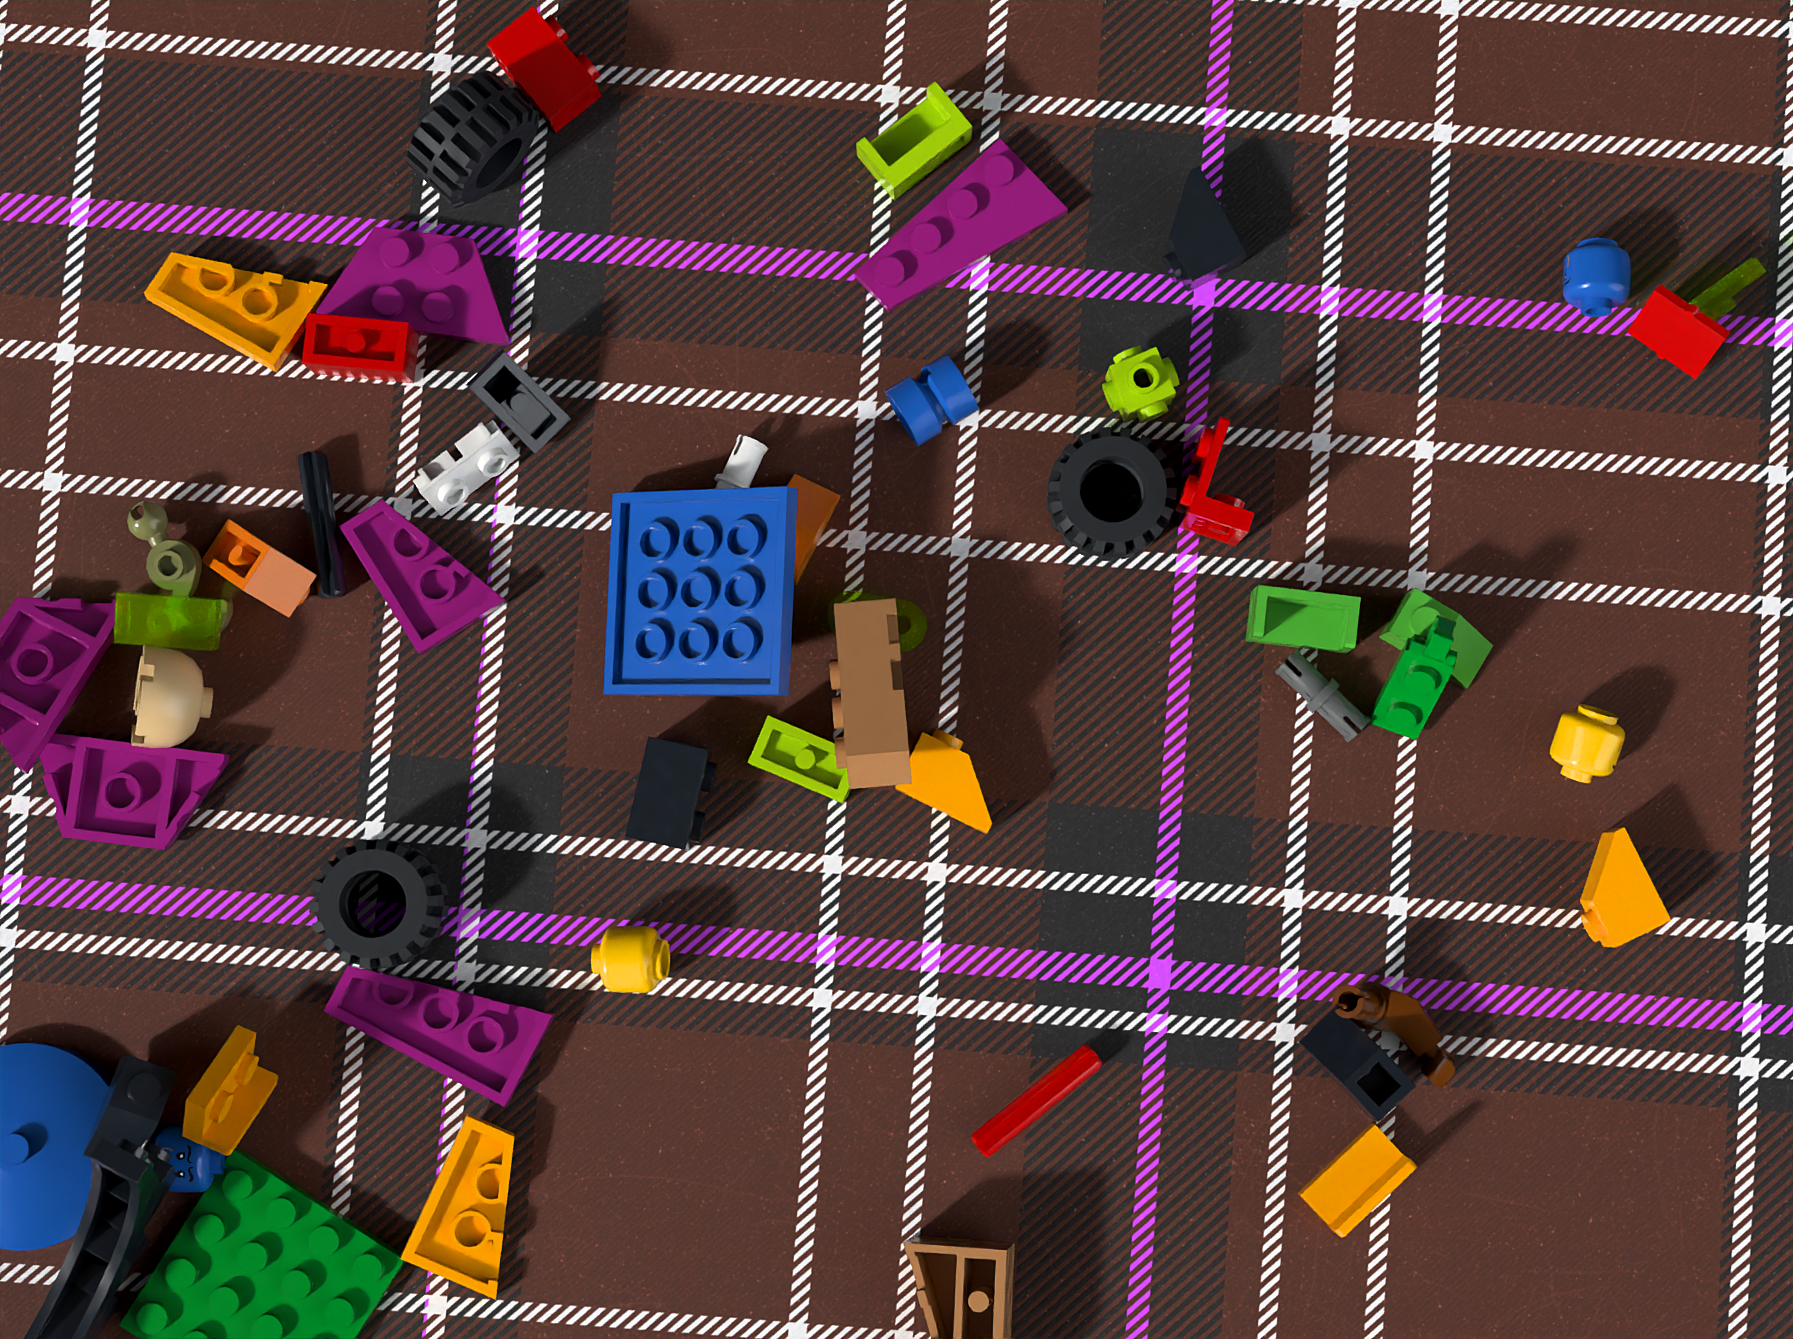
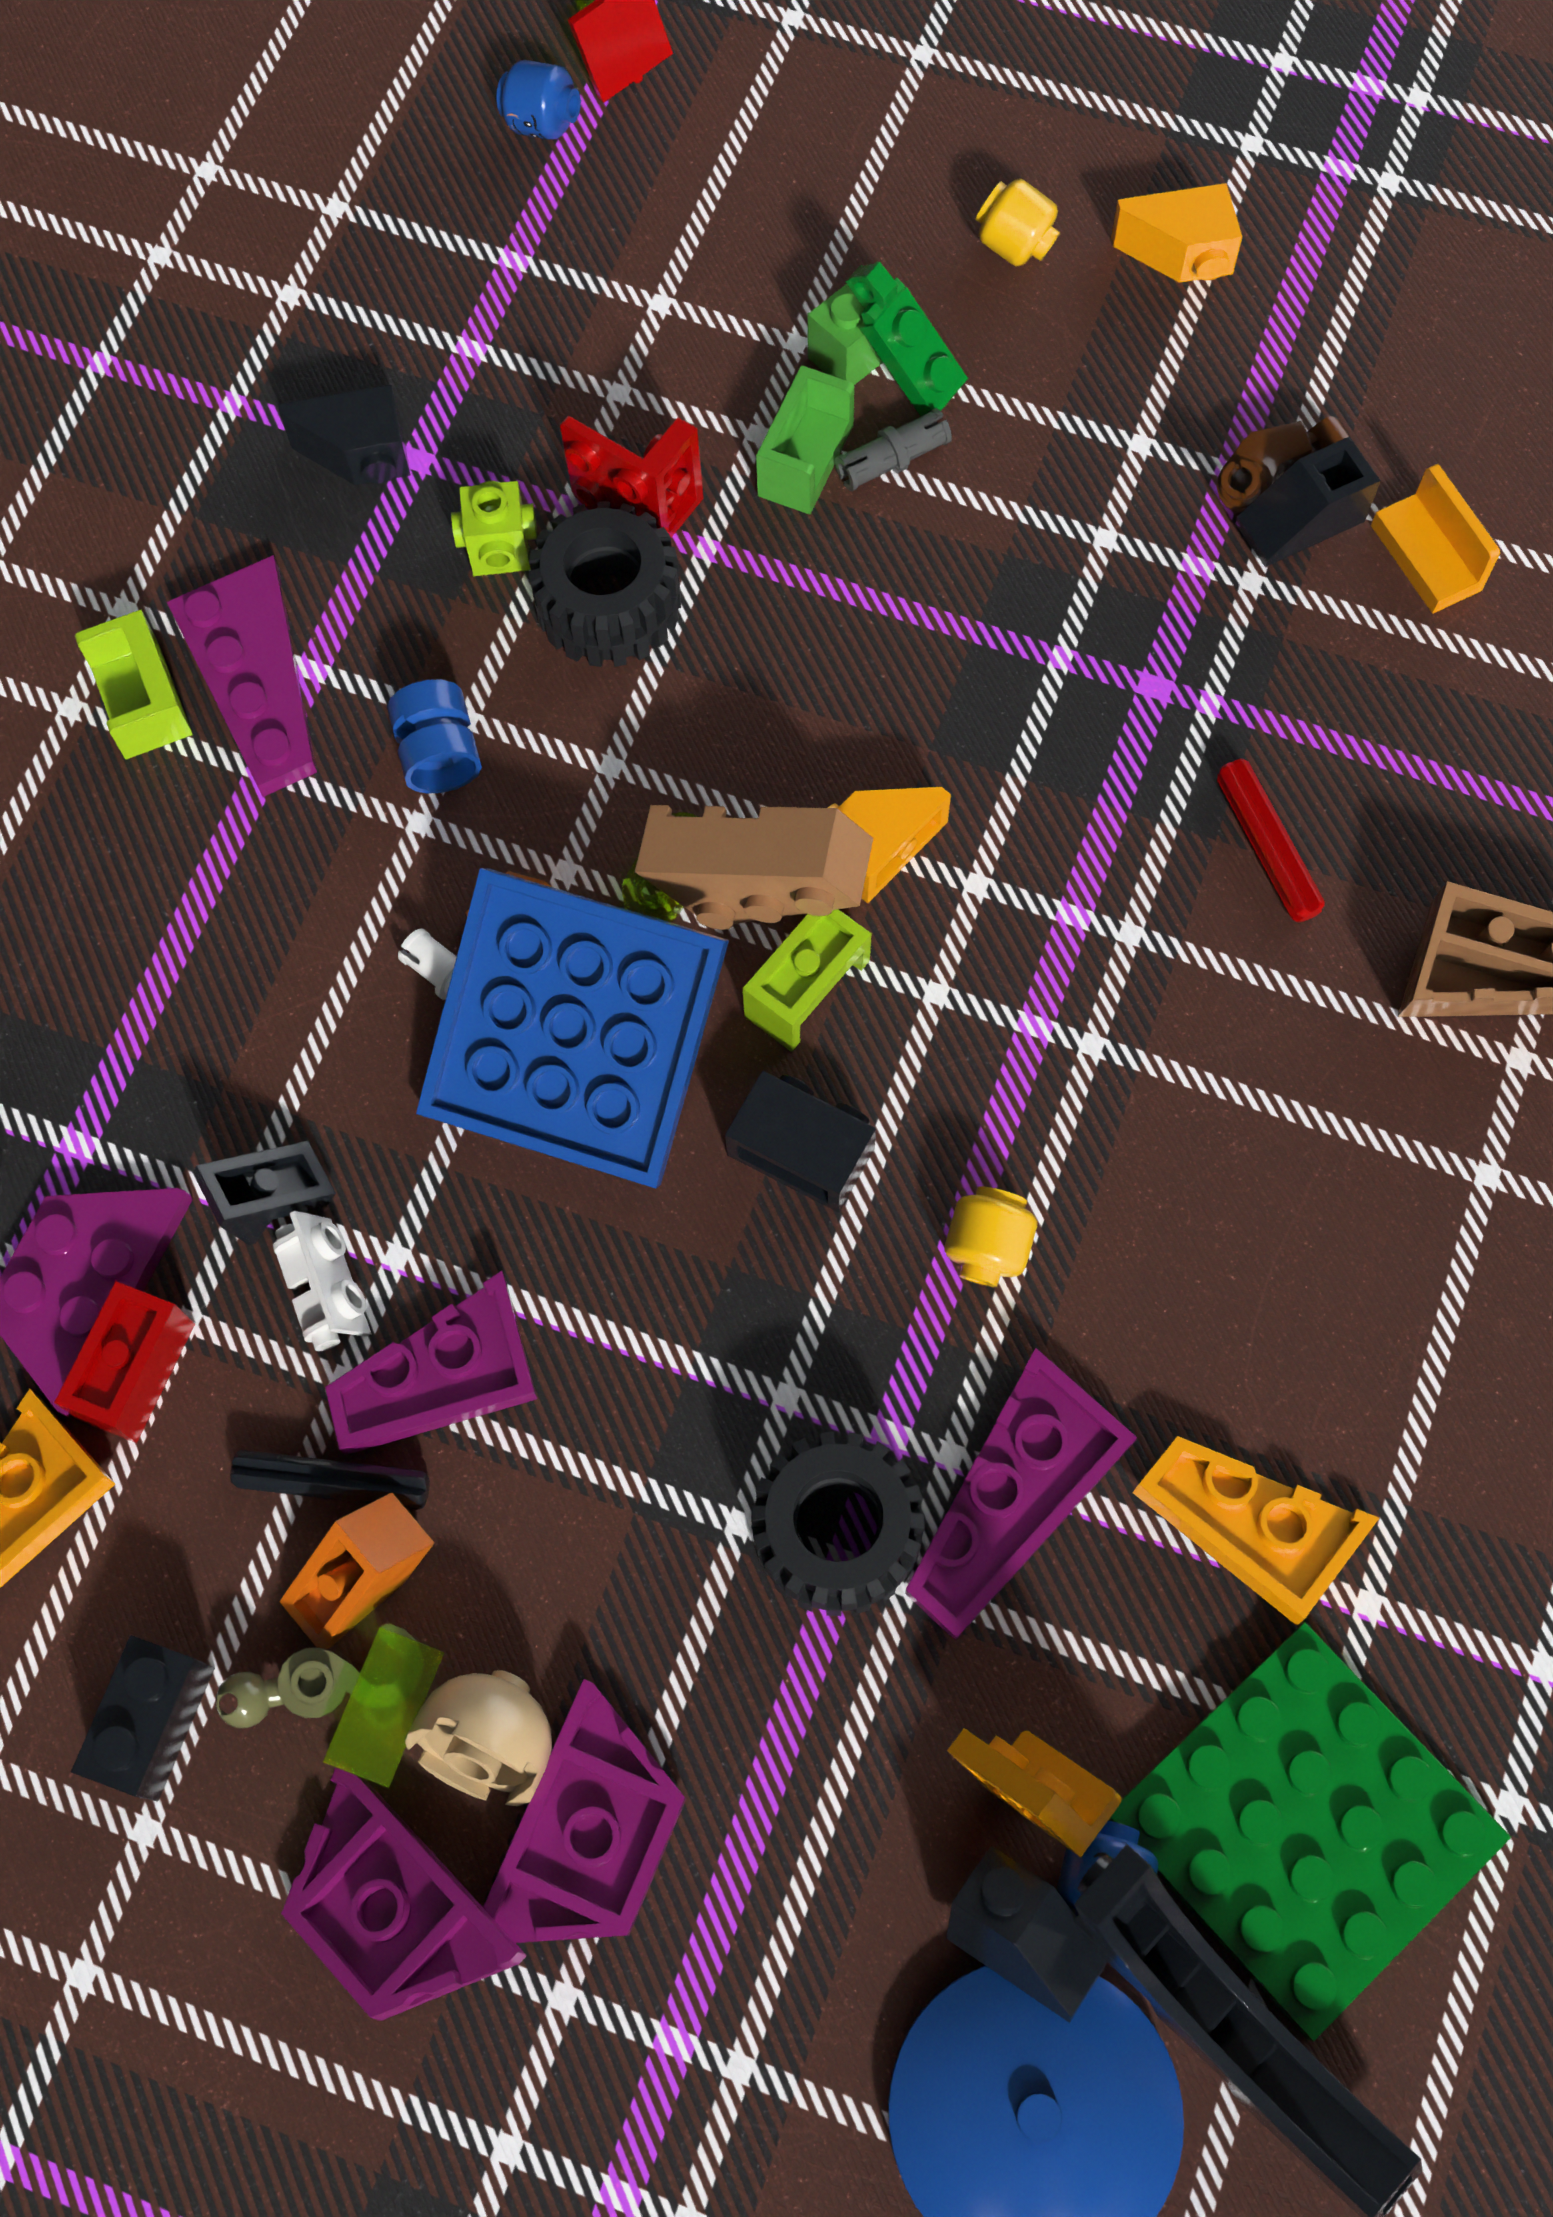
camera: 75 degrees left, 15 degrees down
none -> black brick [71,1635,215,1802]

